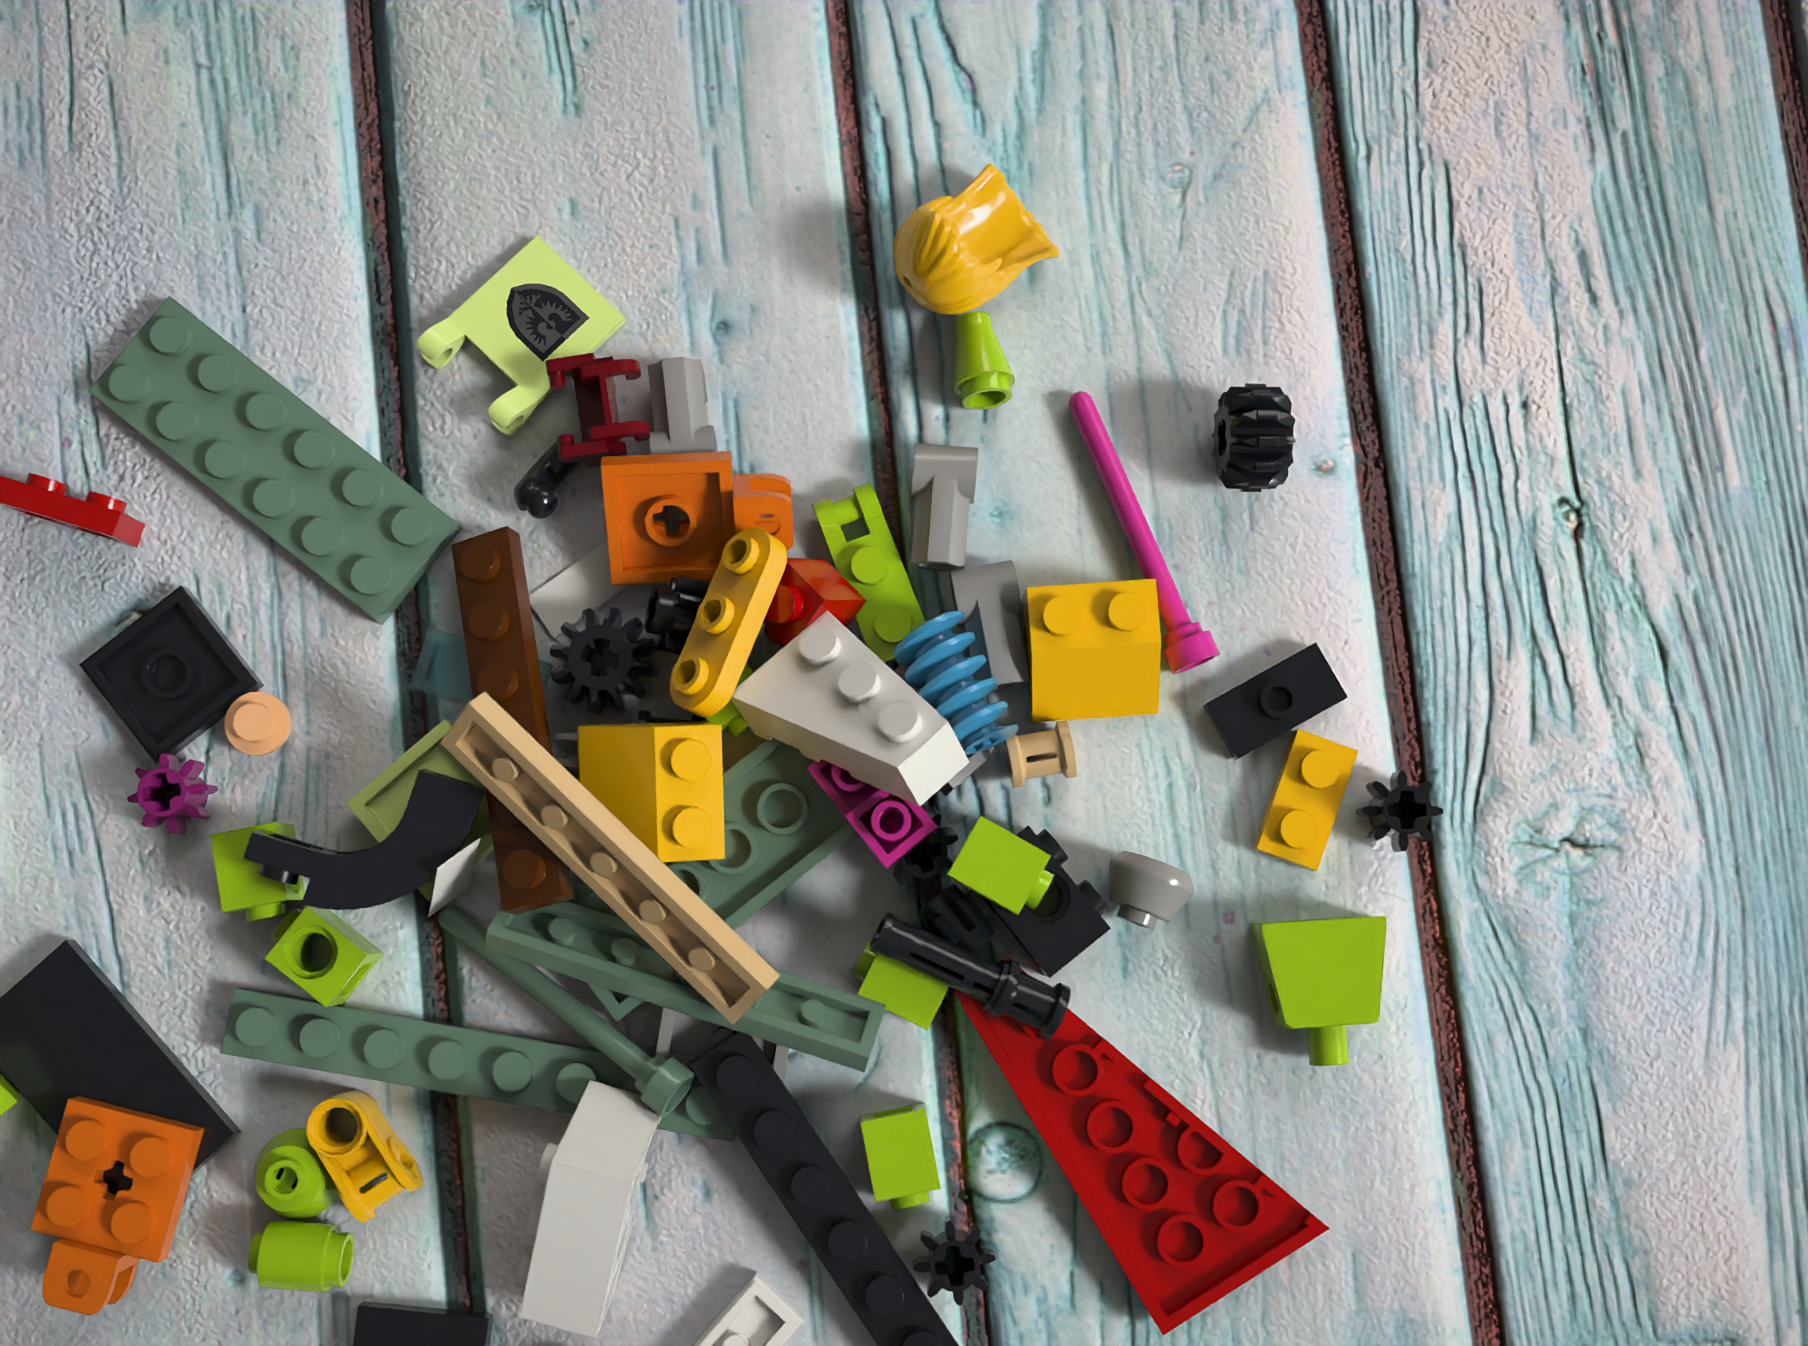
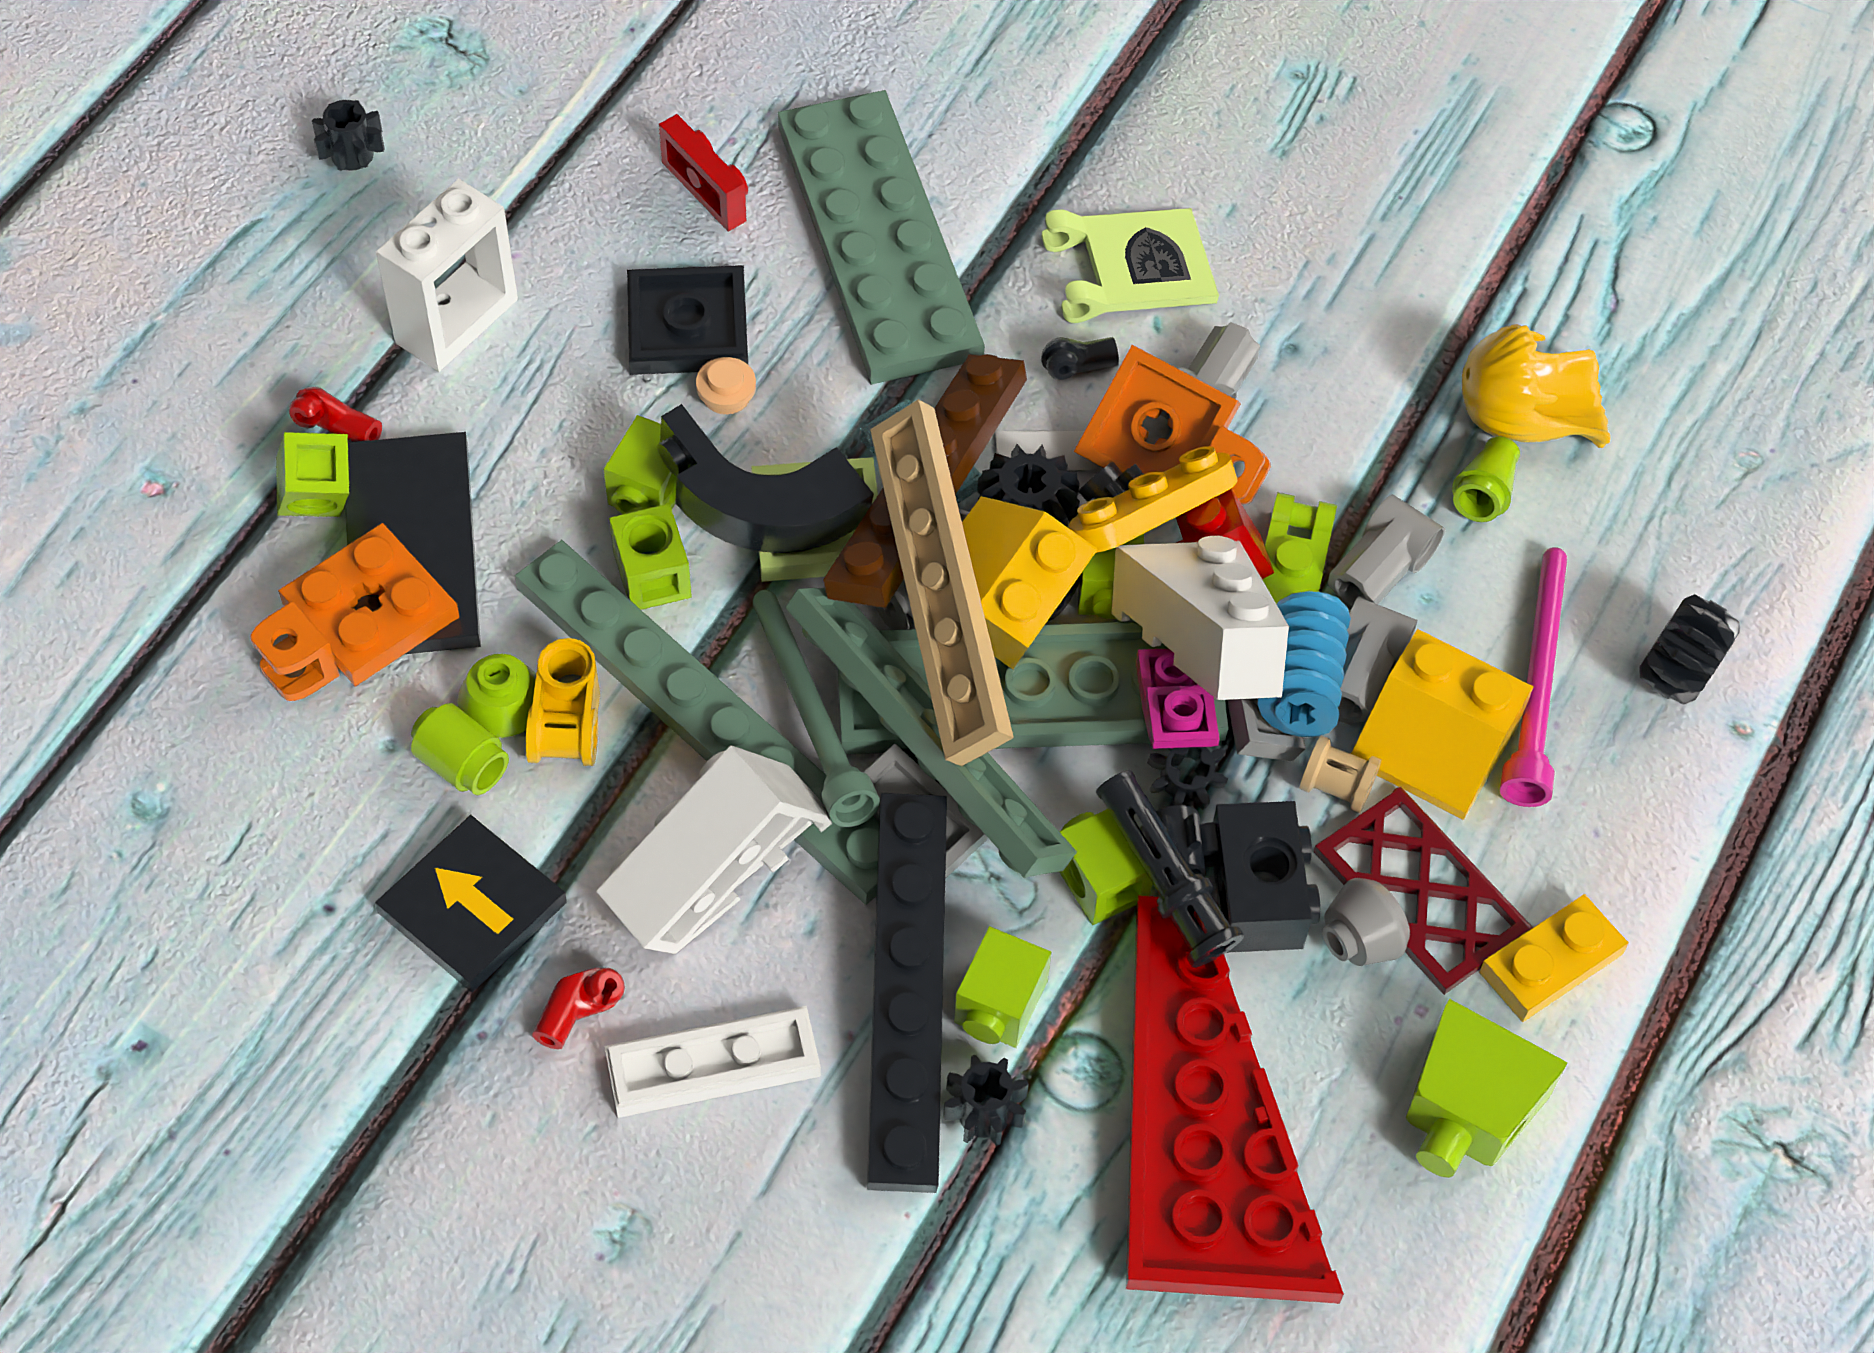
camera: 35 degrees right, 25 degrees down
magenta gear [127,753,218,834] -> none
white sticker [428,838,480,917] -> none
dark red piece [545,353,650,468] -> none
lime brick [946,816,1054,915] -> none
black plate [1203,642,1348,760] -> none
black gear [1356,771,1443,852] -> none
none -> dark red window [1313,787,1534,995]

